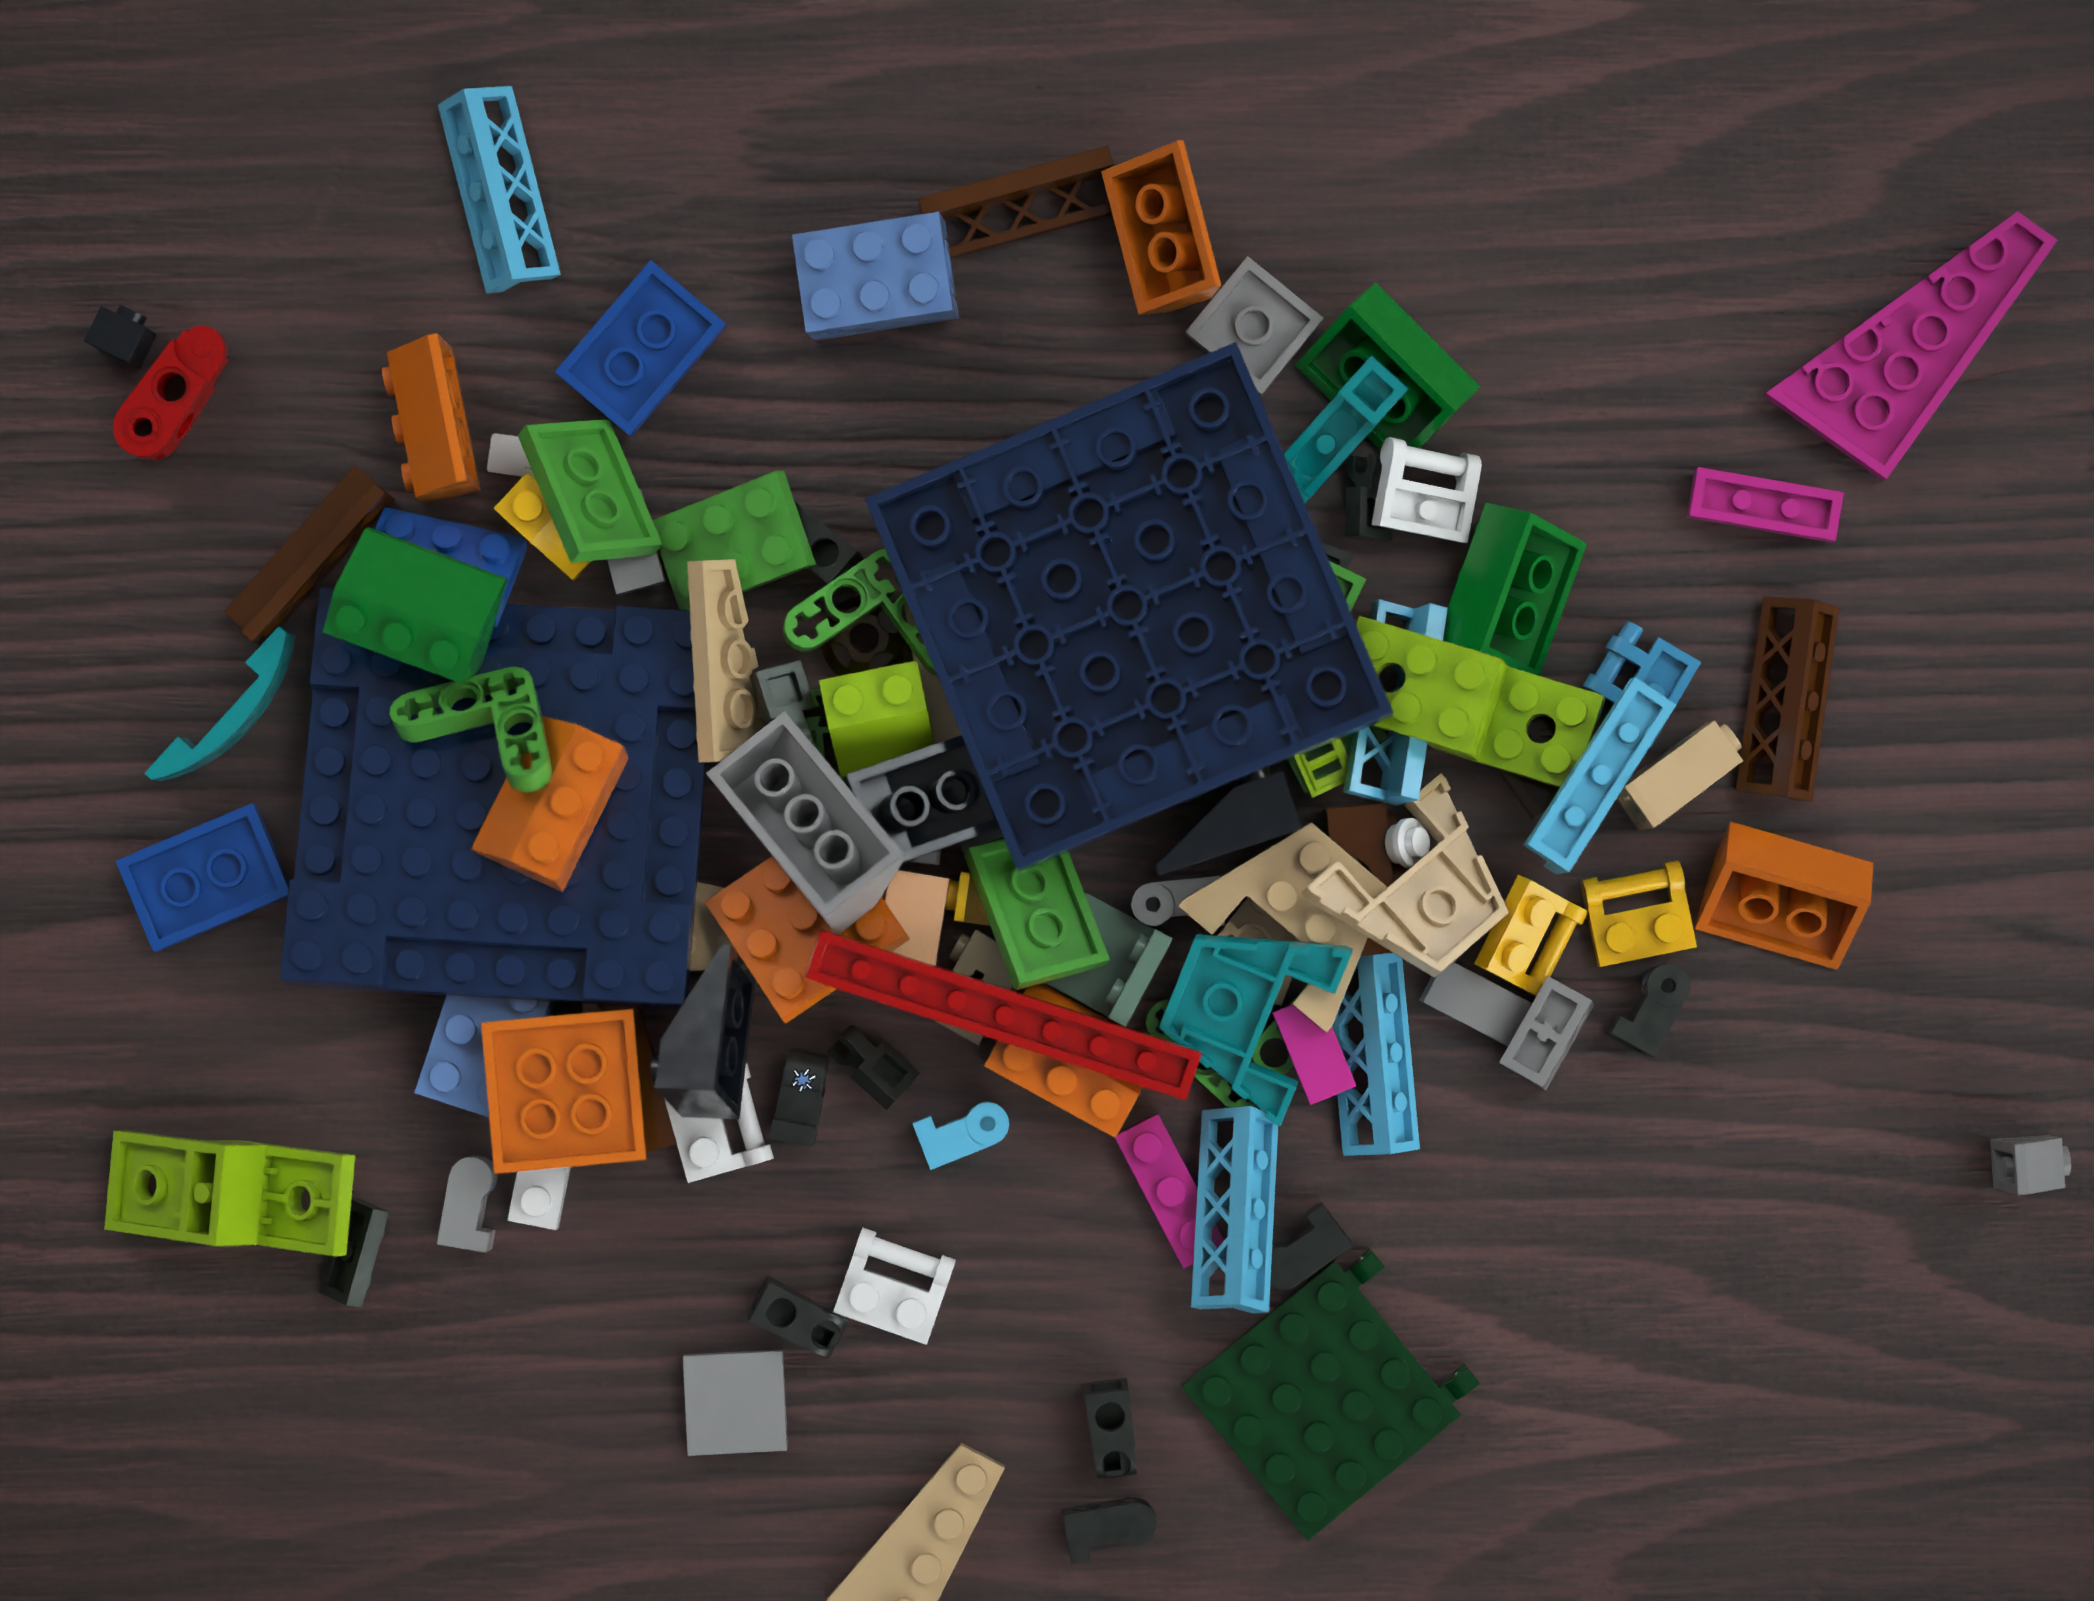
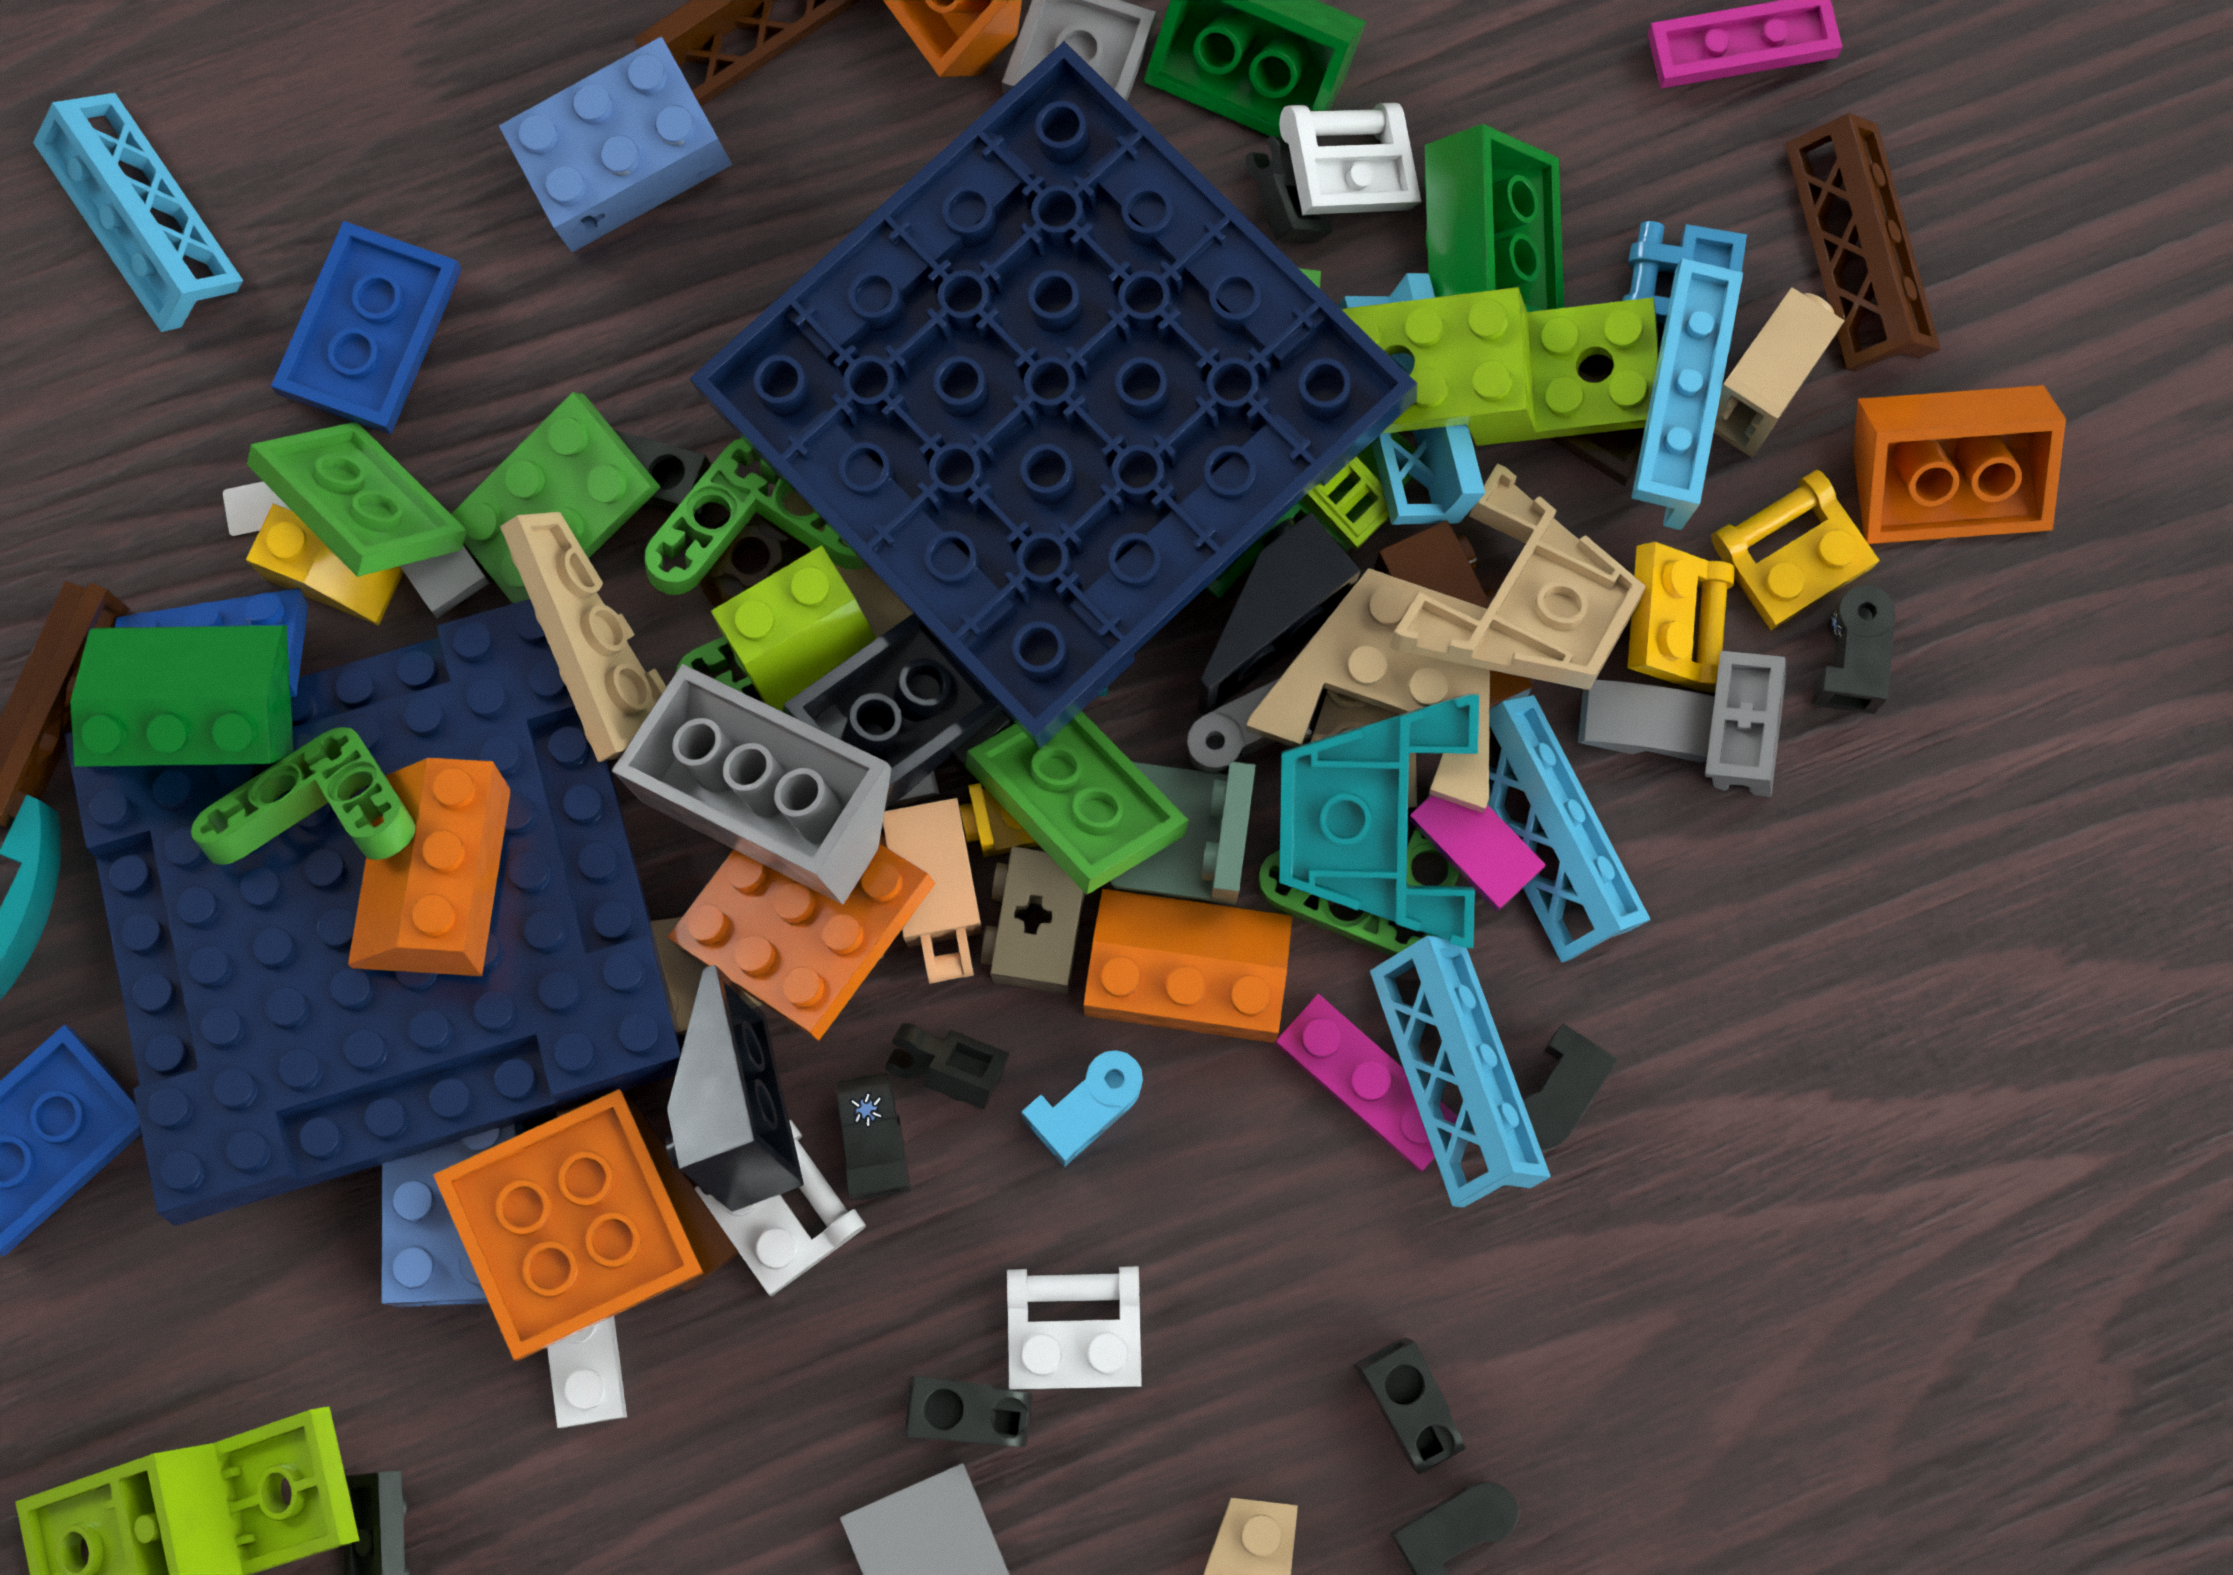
camera: 20 degrees left, 10 degrees down
orange slope [382,333,481,503] -> none
light grey leg [437,1155,498,1253] -> none
pearl dark grey plate [749,660,815,744] -> none
red plate [804,929,1202,1100] -> none
dark green plate [1181,1249,1480,1541] -> none
teal slope [1284,355,1409,503] -> none
white plate [1385,818,1430,868] -> none

